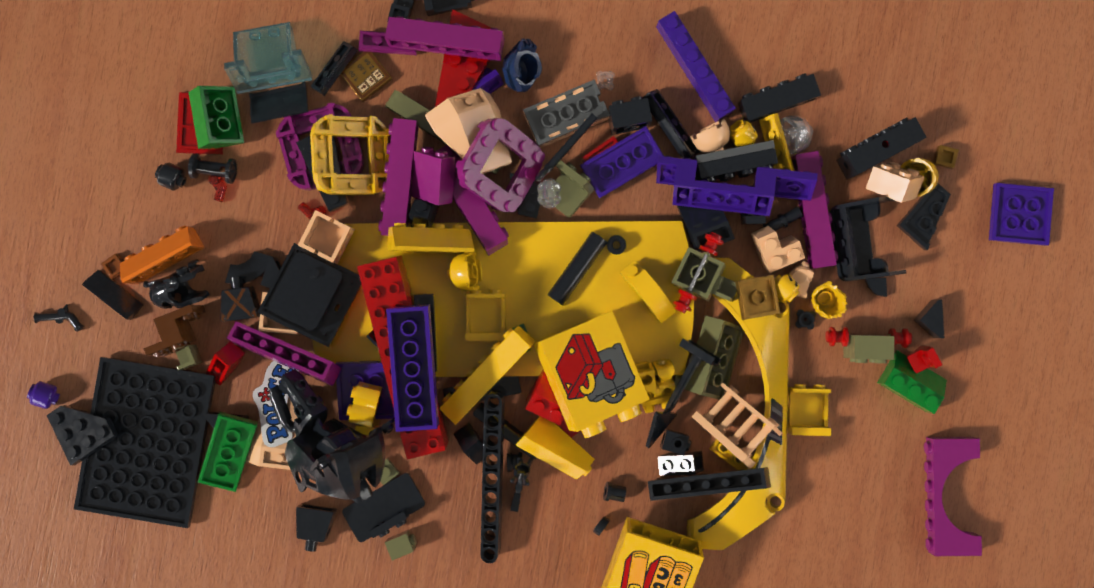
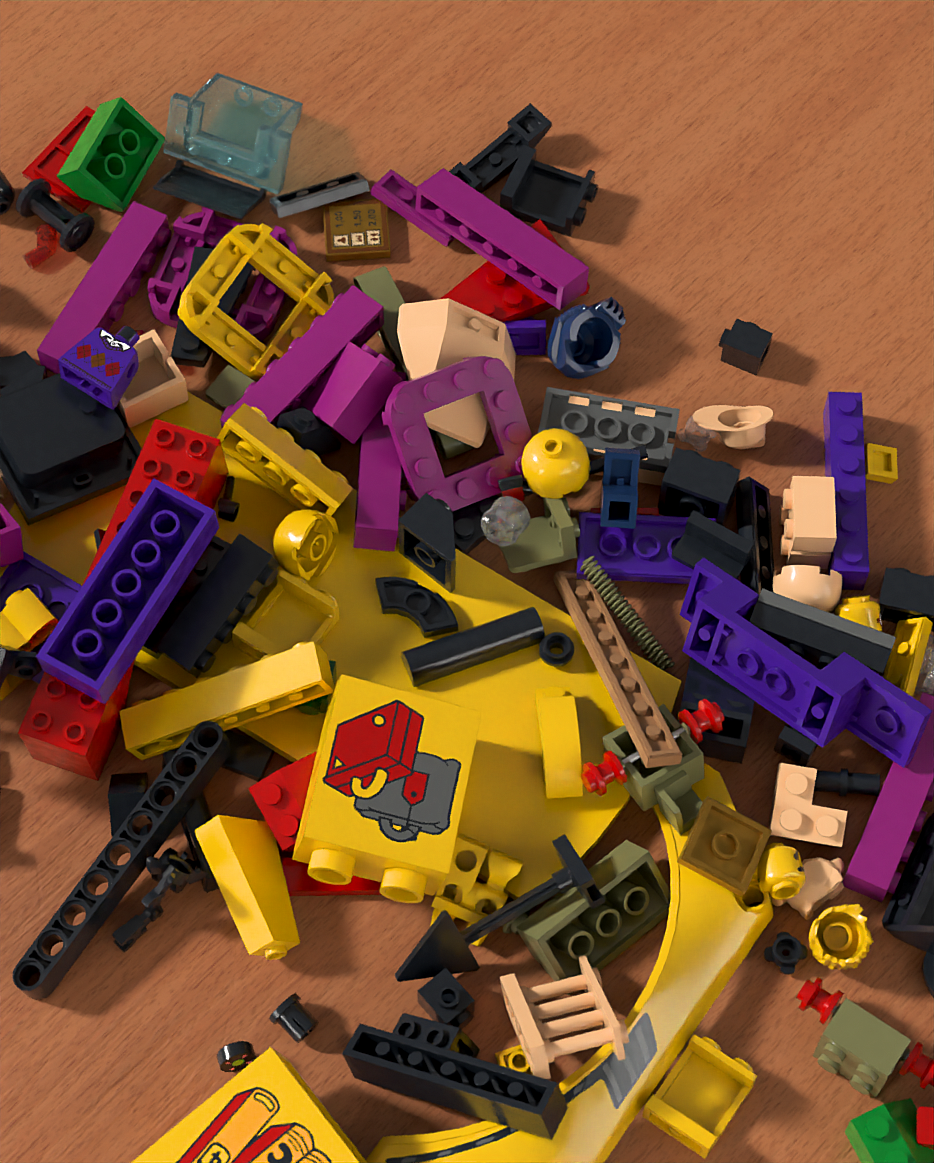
camera: 30 degrees right, 25 degrees down
none -> magenta brick [37,201,171,374]
none -> dark purple torso [58,326,140,410]
none -> black wedge [156,533,280,678]
none -> olive panel [206,365,254,409]
none -> black hand [218,476,240,522]
none -> black tile [375,577,458,638]
none -> black slope [398,493,456,593]
none -> yellow cylinder [521,428,591,499]
none -> medium nougat tile [553,570,683,768]
none -> olive piece [580,556,675,670]
none -> dark blue brick [600,448,640,529]
none -> black panel [671,510,754,579]
none -> light nougat piece [693,405,773,449]
none -> black brick [718,319,773,376]
none -> light nougat piece [779,476,837,569]
none -> yellow plate [864,443,898,484]

